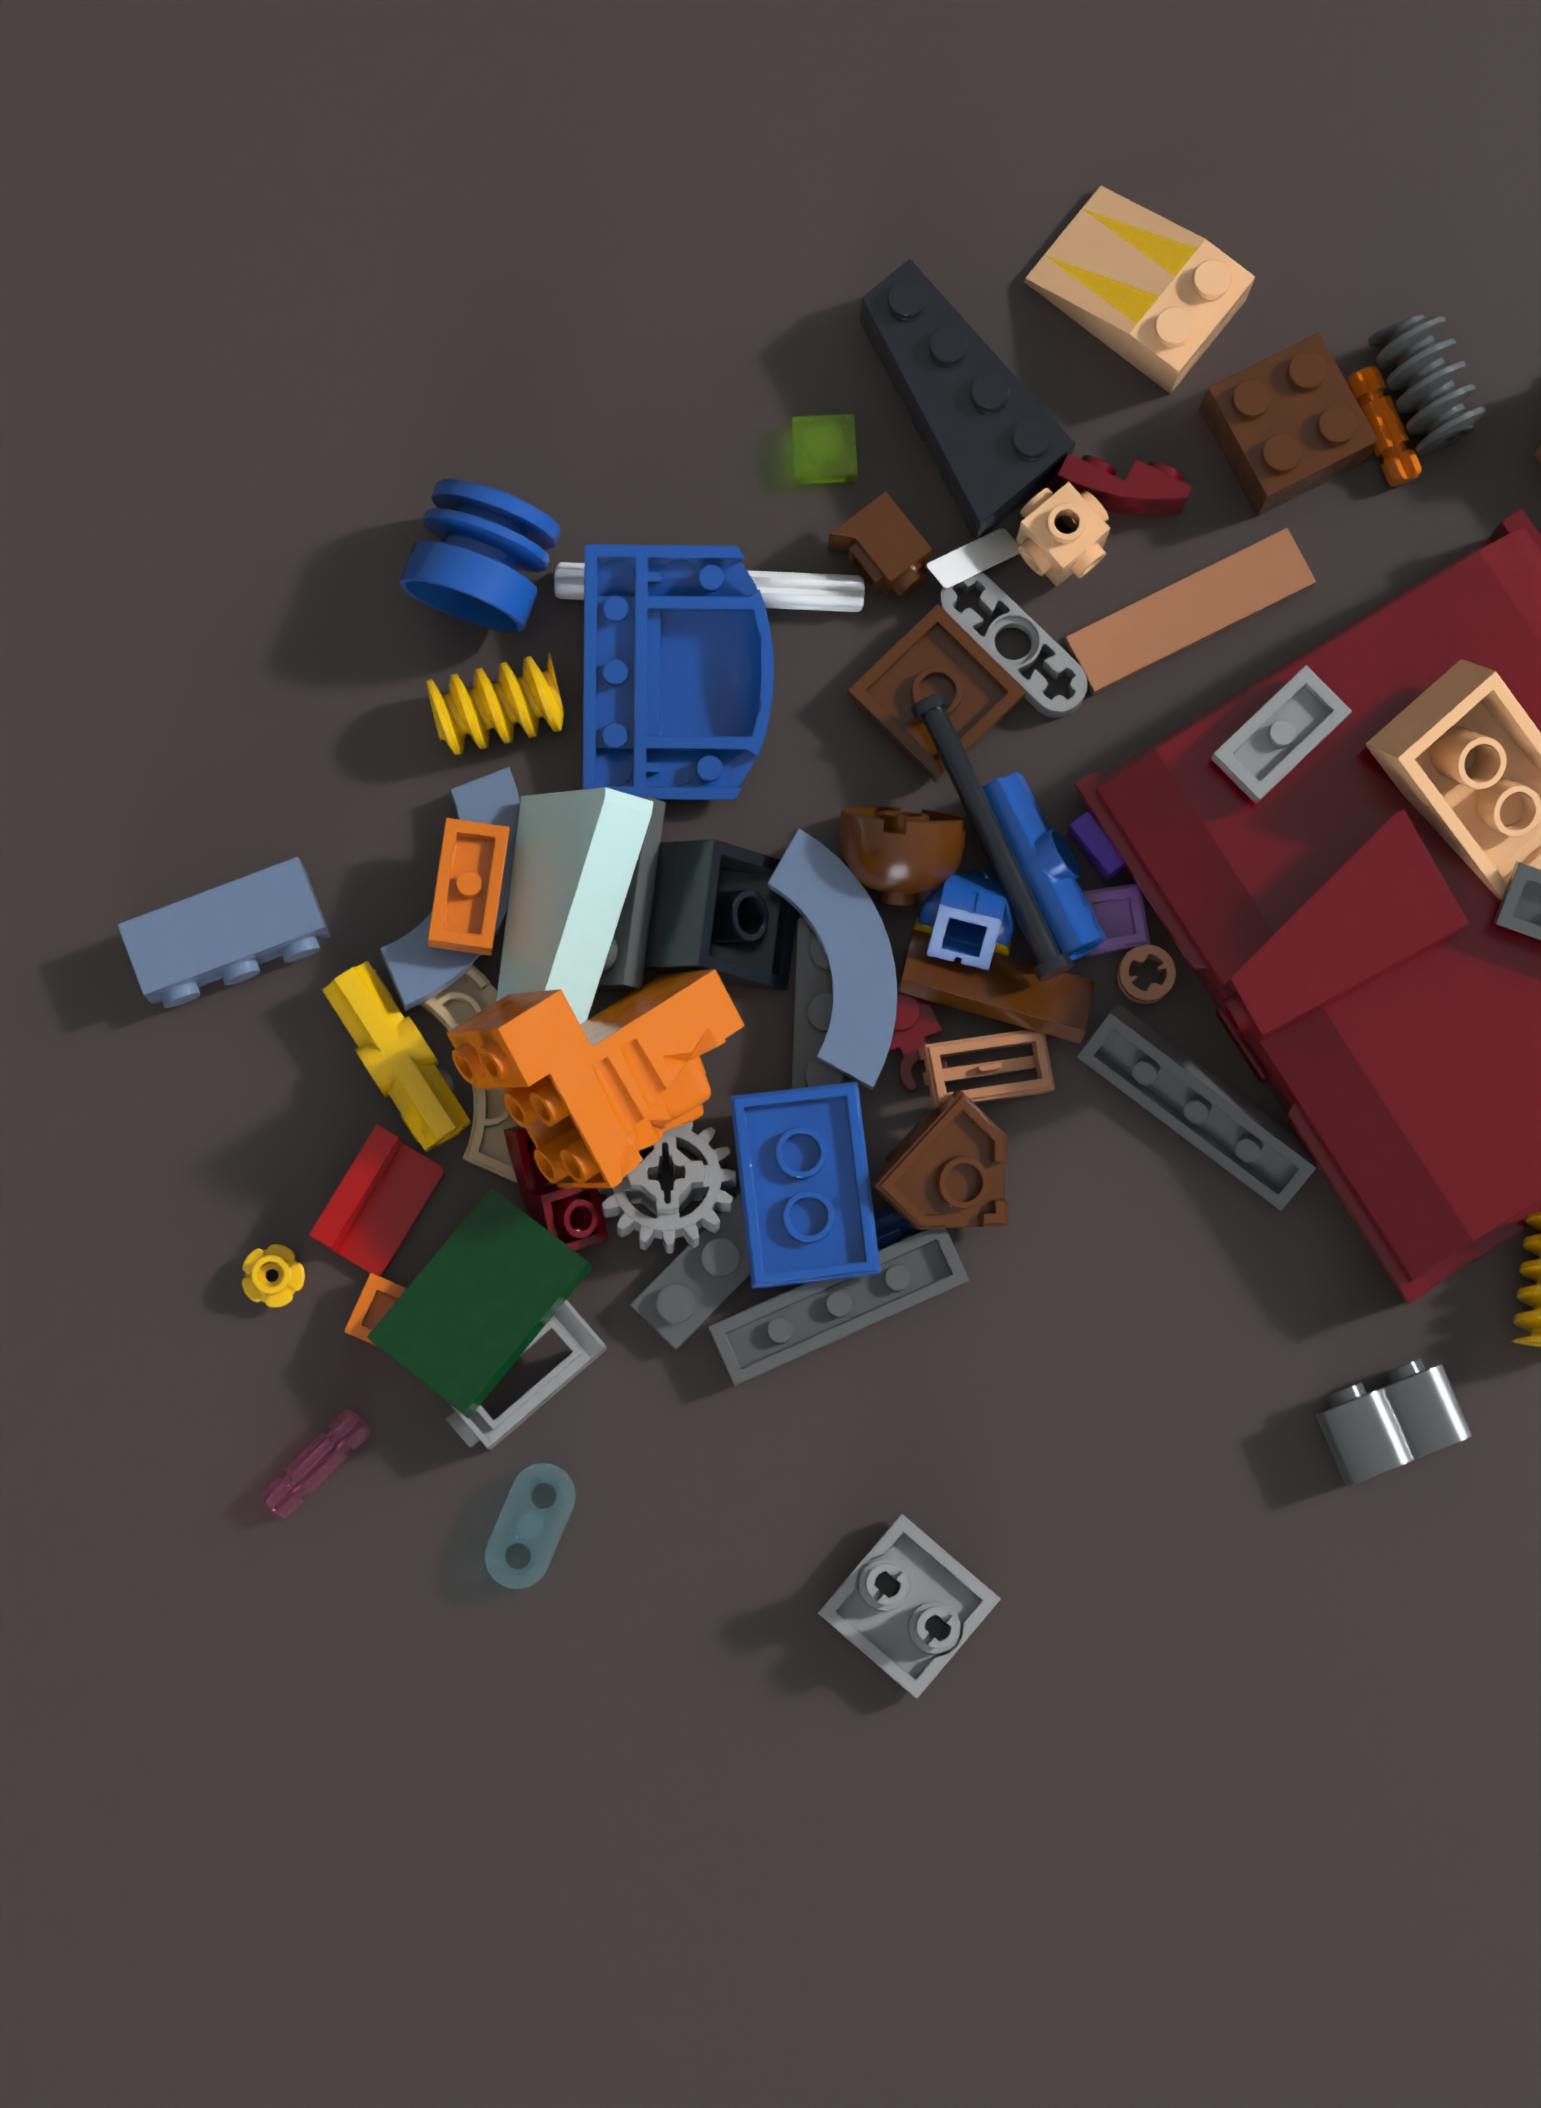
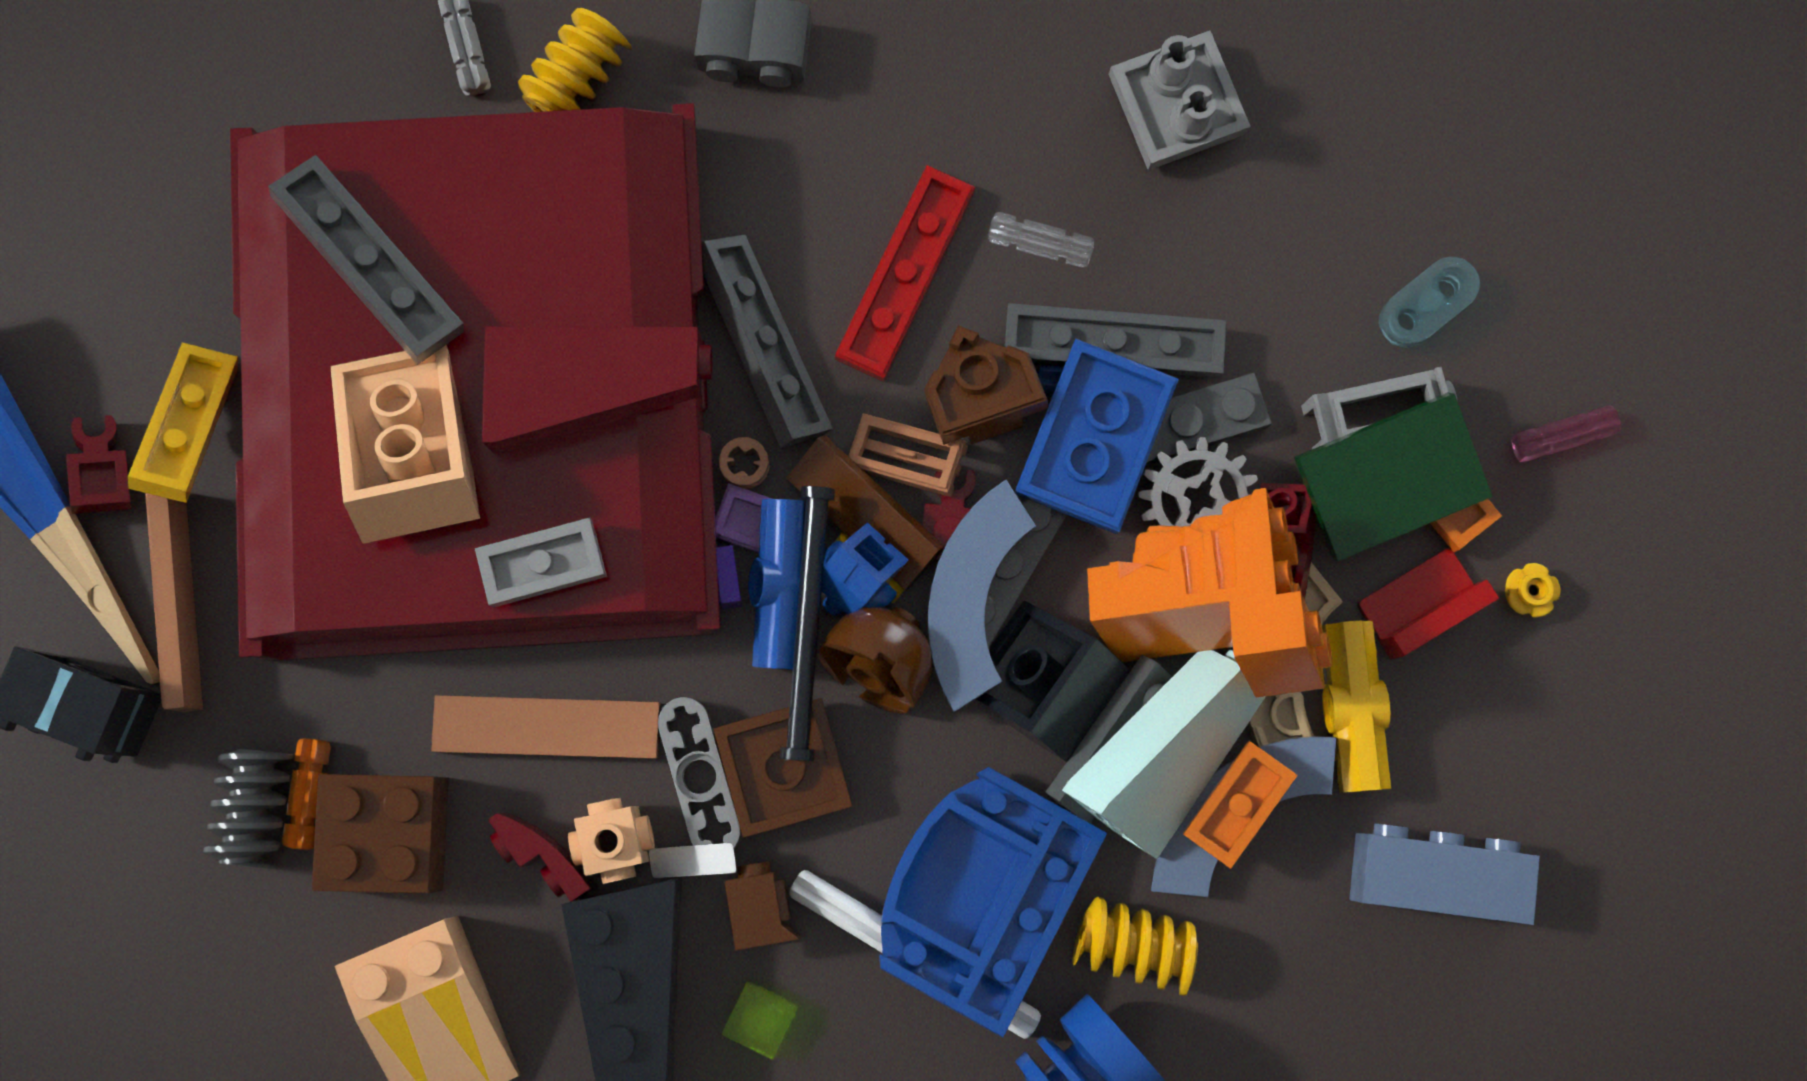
camera: 150 degrees left, 0 degrees up
none -> red tile [835,165,976,382]
none -> clear axle [988,212,1094,268]

